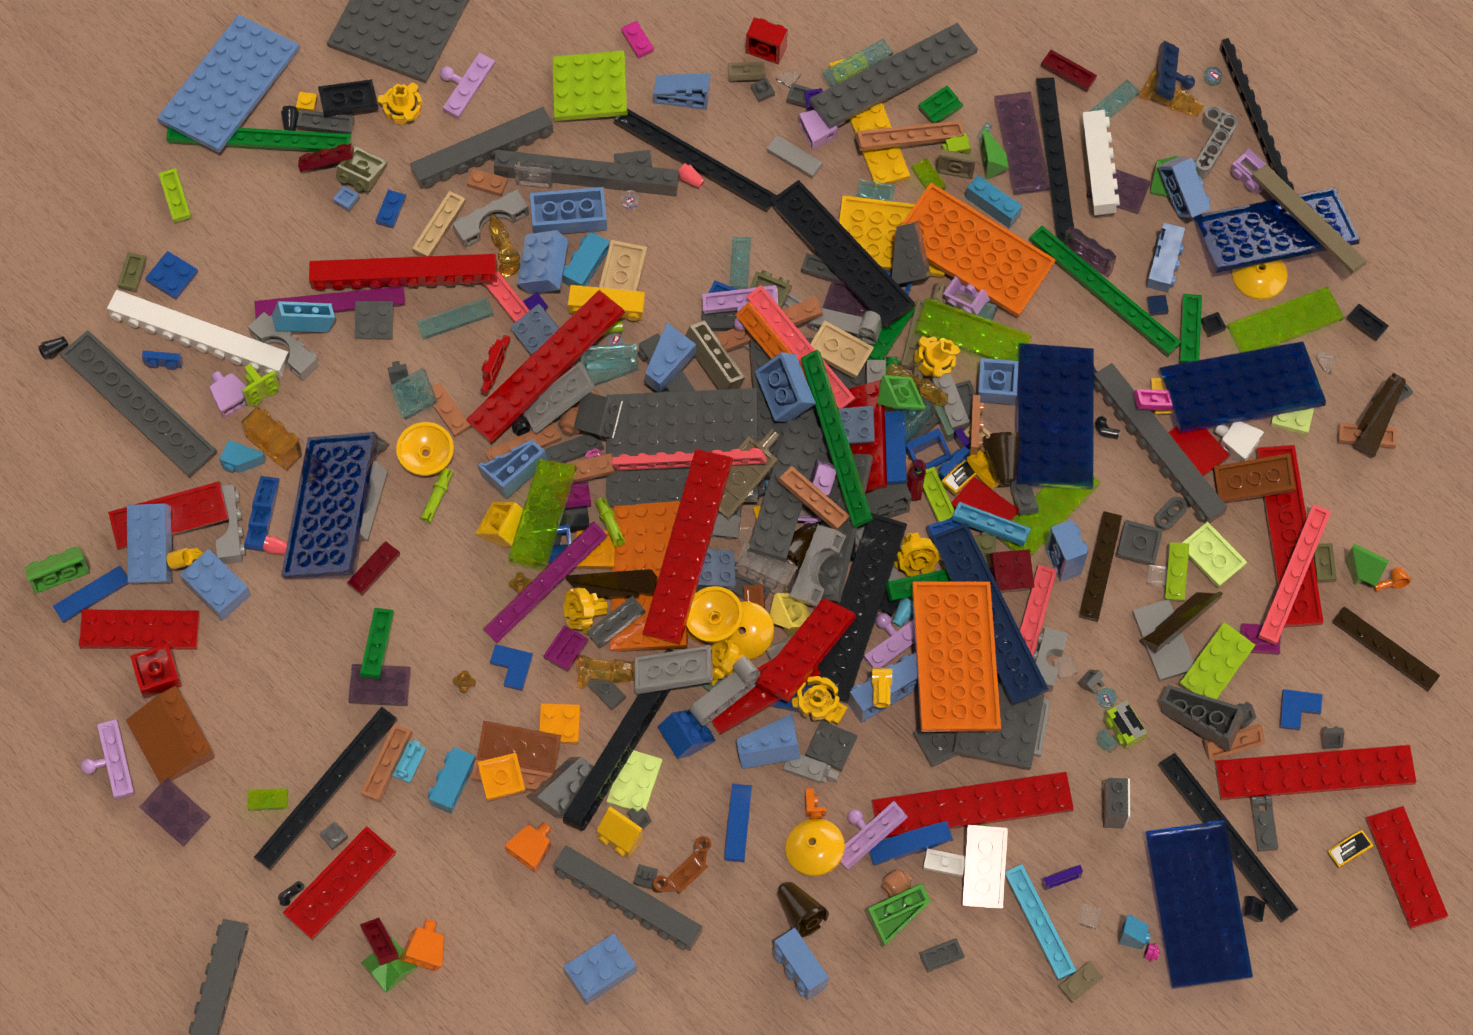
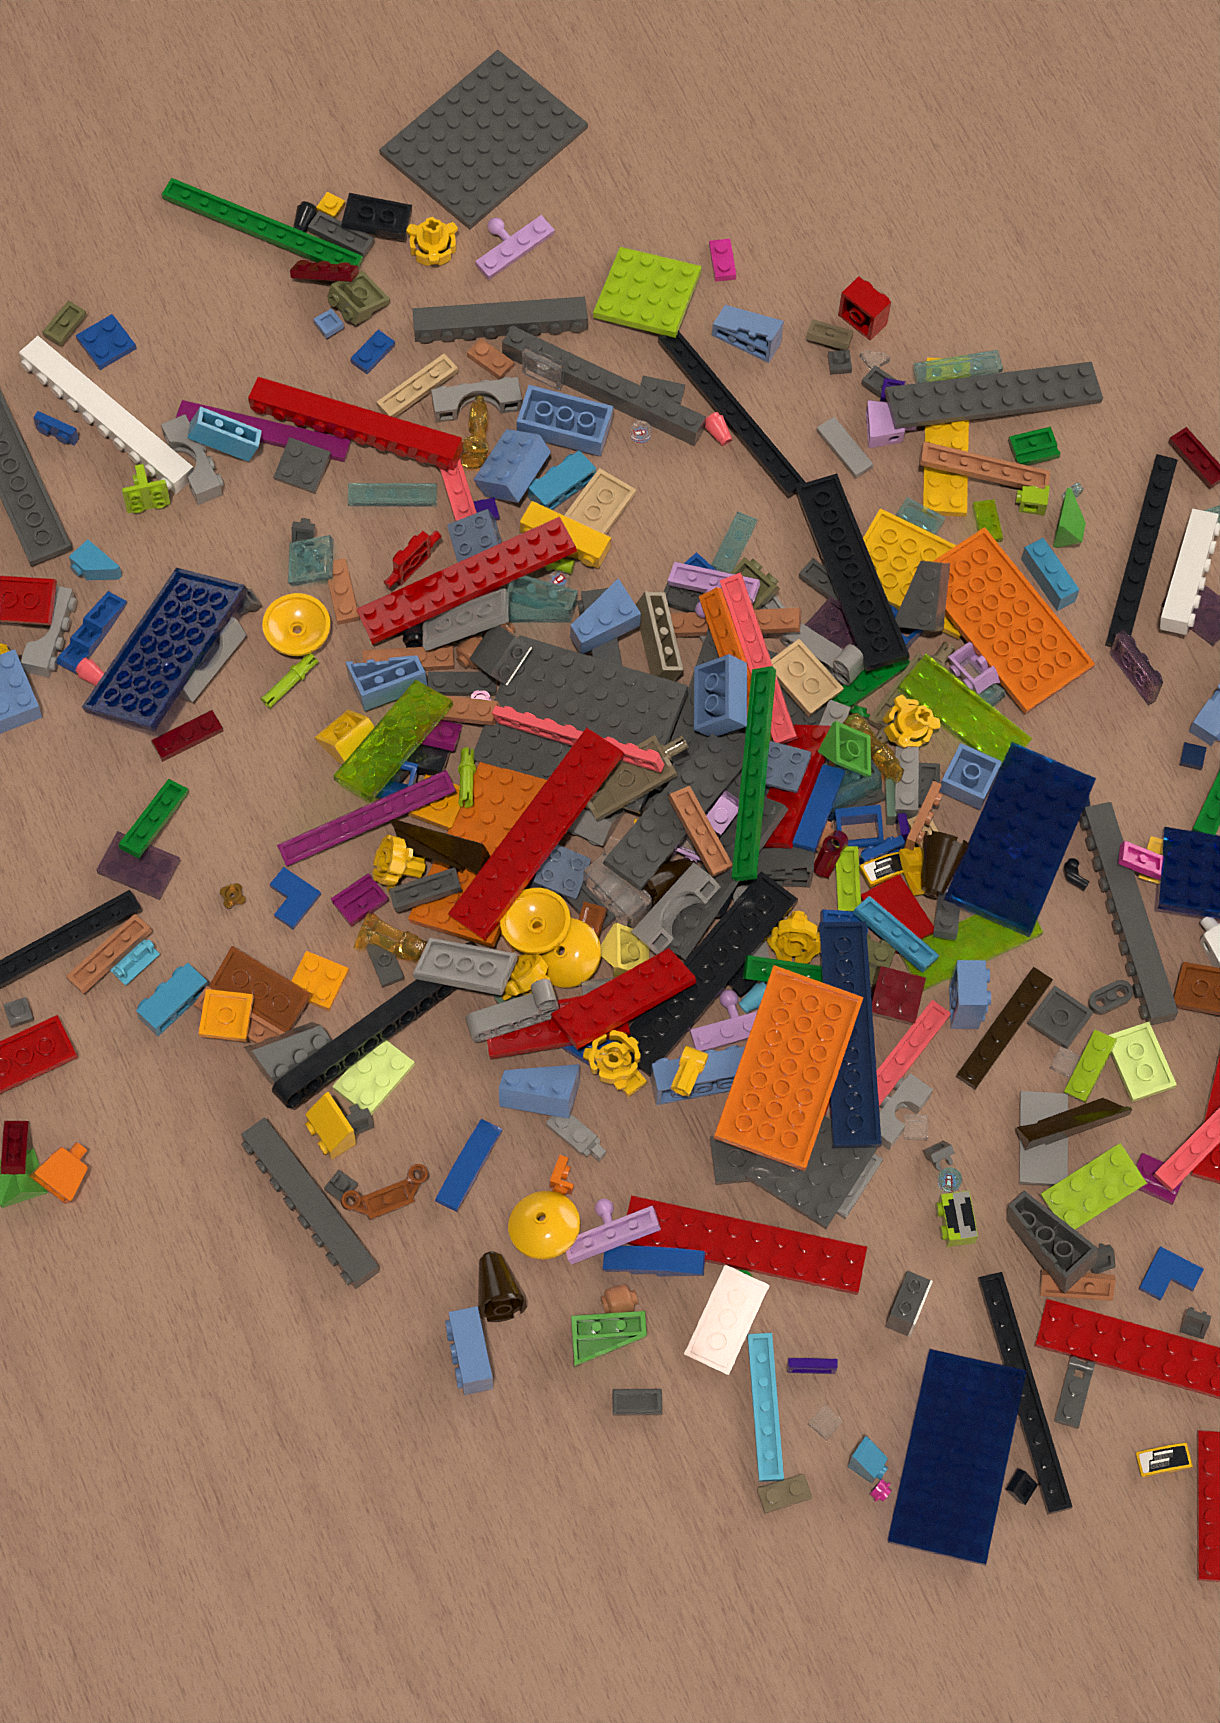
camera: 20 degrees right, 0 degrees up
medium blue plate [157,14,300,153] -> none
lime plate [158,168,192,223] -> none
lavender torso [209,371,246,419] -> none
clear yellow brick [241,406,302,472] -> none
orange torso [505,822,552,873] -> none
pearl gold plate [509,572,531,594] -> none
medium blue brick [563,933,637,1005] -> none
blue slope [658,710,716,759] -> none
dark grey plate [806,720,858,772] -> none
white plate [923,849,965,877] -> none
dark tan tile [936,149,976,179] -> none
clear purple plate [994,91,1050,195] -> none
green plate [1029,225,1181,357] -> none
clear light blue plate [1097,728,1118,753] -> none
red tile [1168,414,1230,477] -> none

